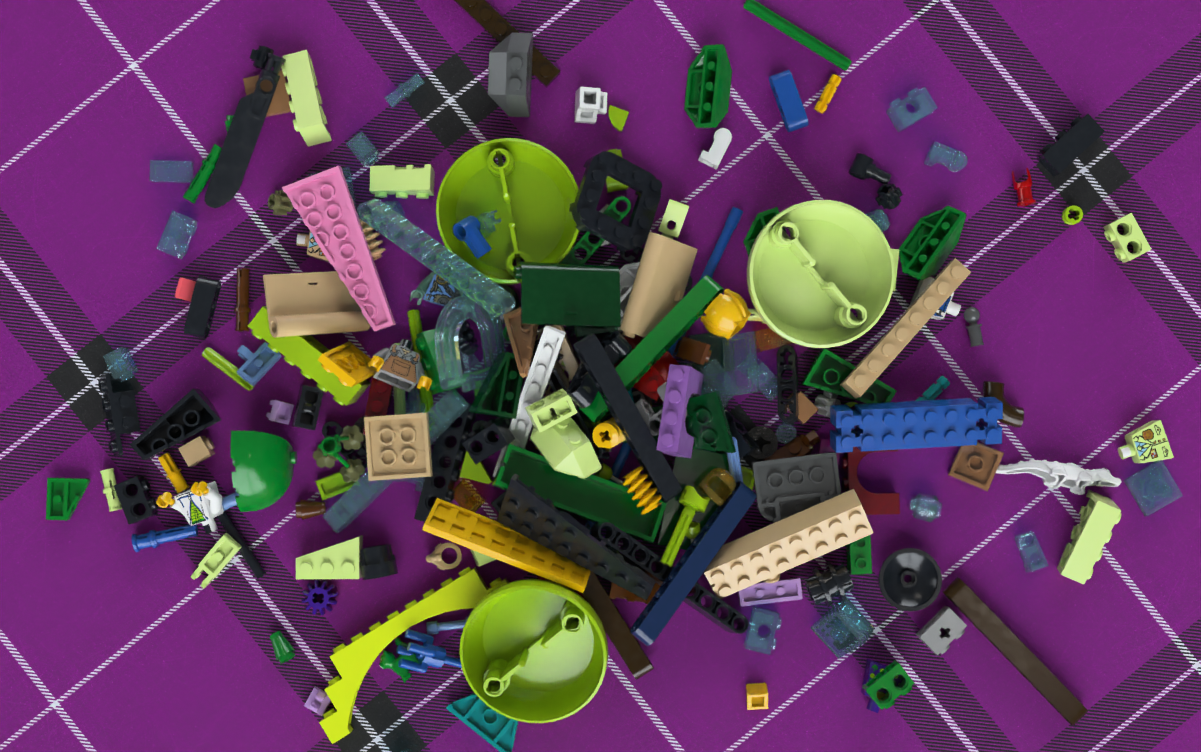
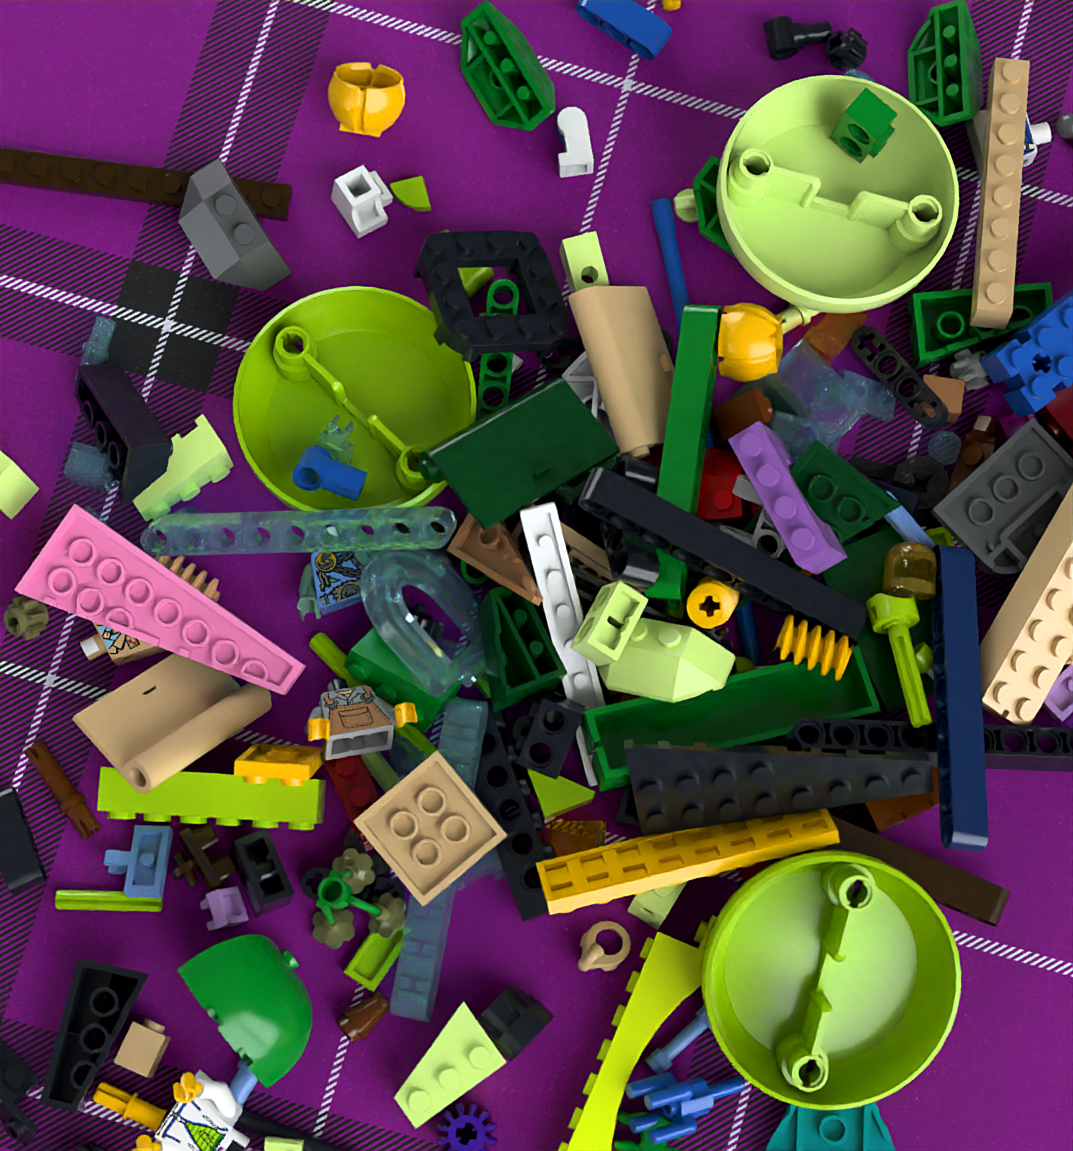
camera: 25 degrees left, 10 degrees down
none -> black wedge [74,362,173,505]
none -> dark brown hips [171,825,236,892]
none -> yellow piece [328,62,405,137]
none -> yellowish green plate [673,189,698,222]
none -> green brick [829,88,898,164]

